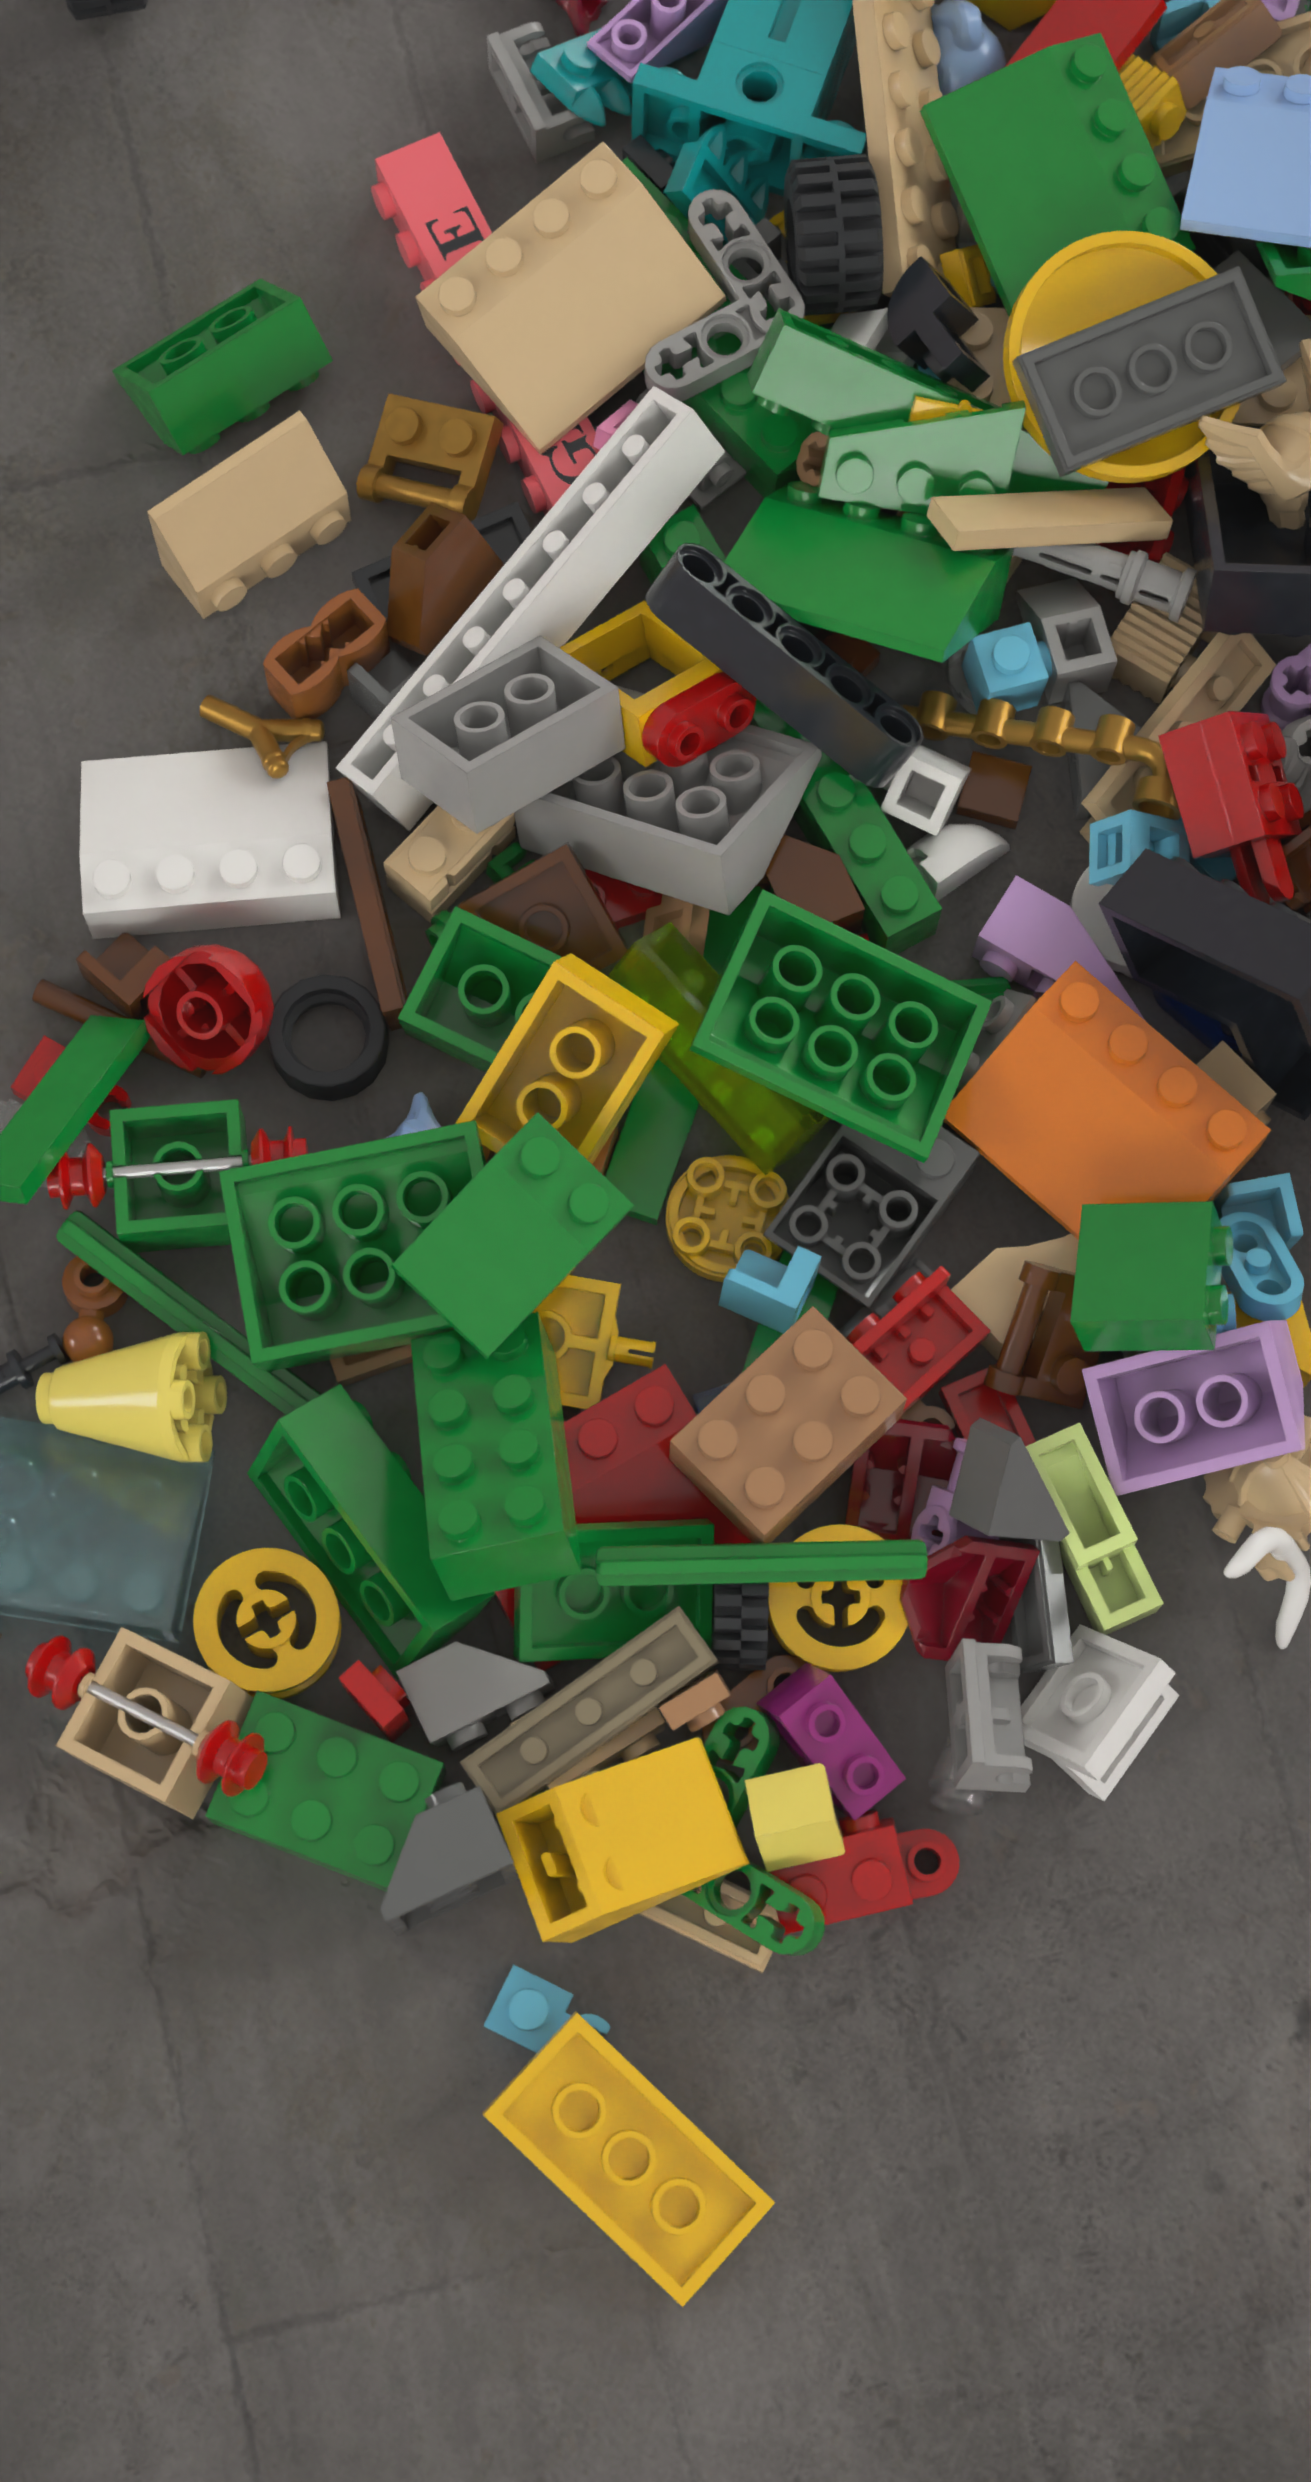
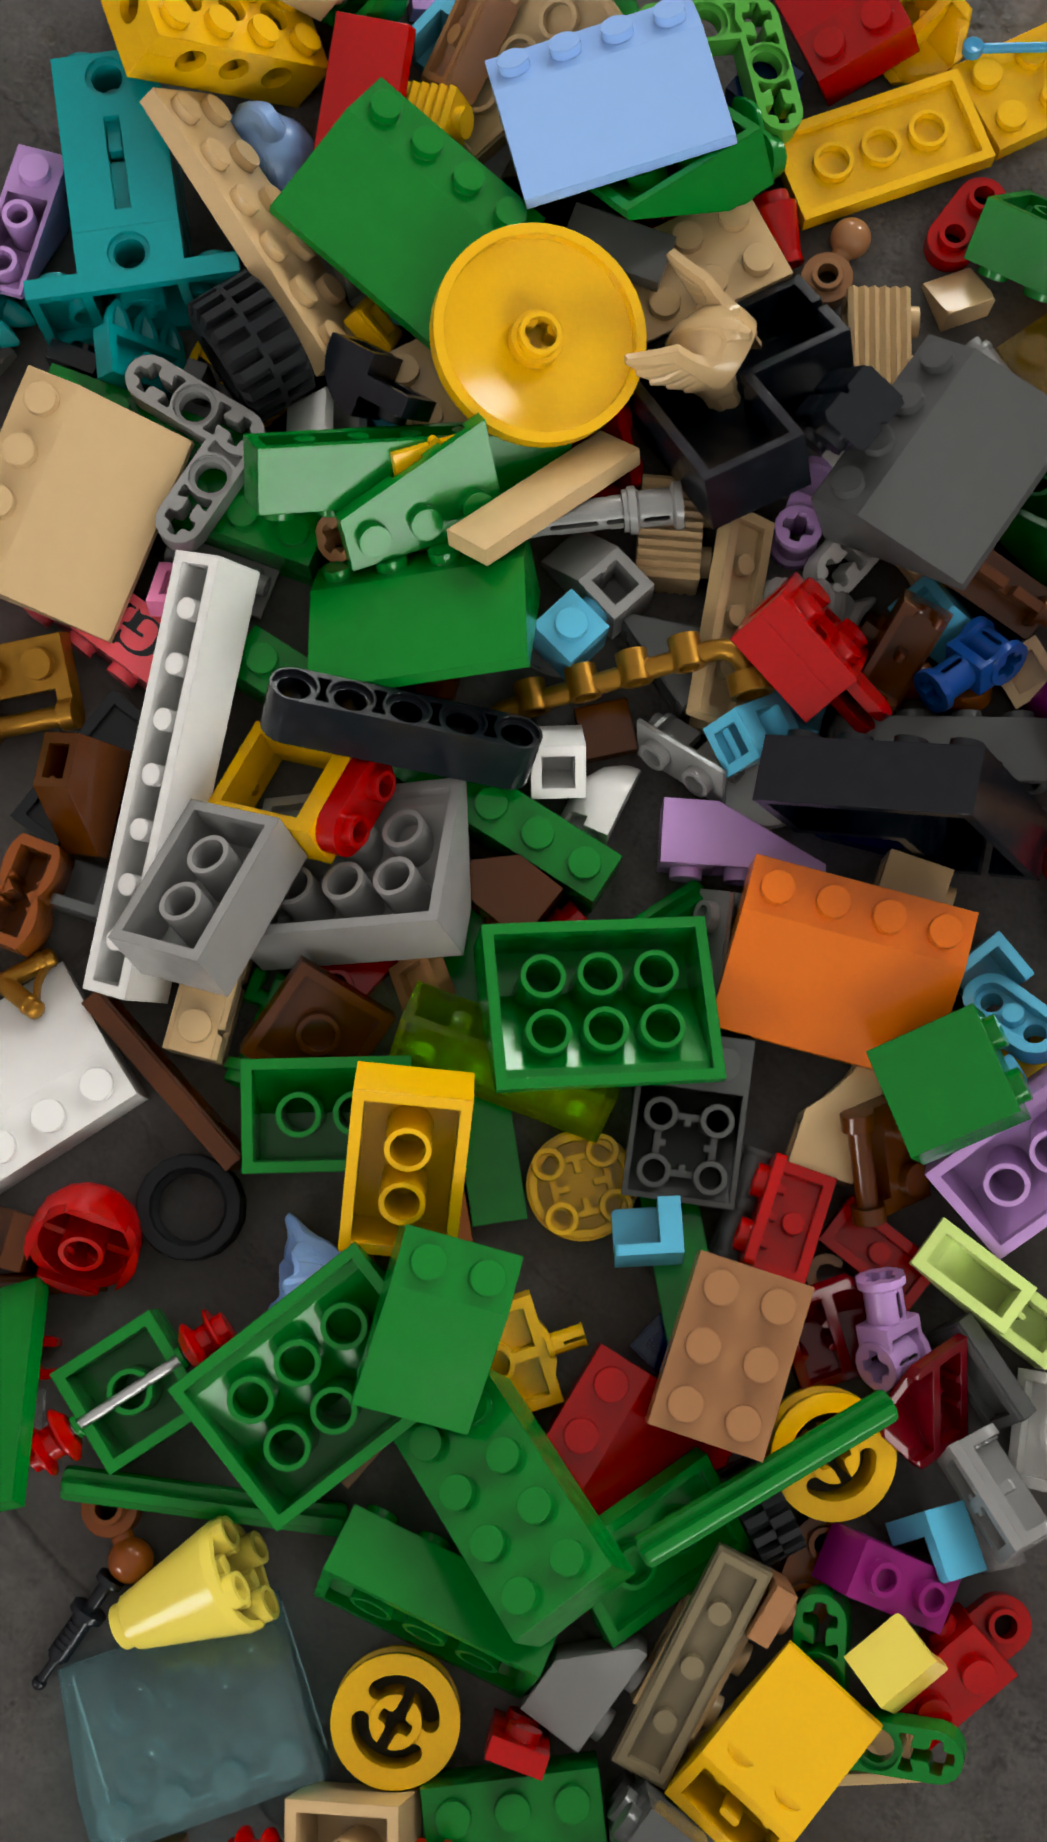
camera: 25 degrees left, 5 degrees up
dark grey slope [949,1417,1069,1541] -> none
dark grey tile [1012,266,1286,477] -> none
none -> light grey hinge [637,712,746,804]
none -> medium azure panel [885,1500,988,1584]

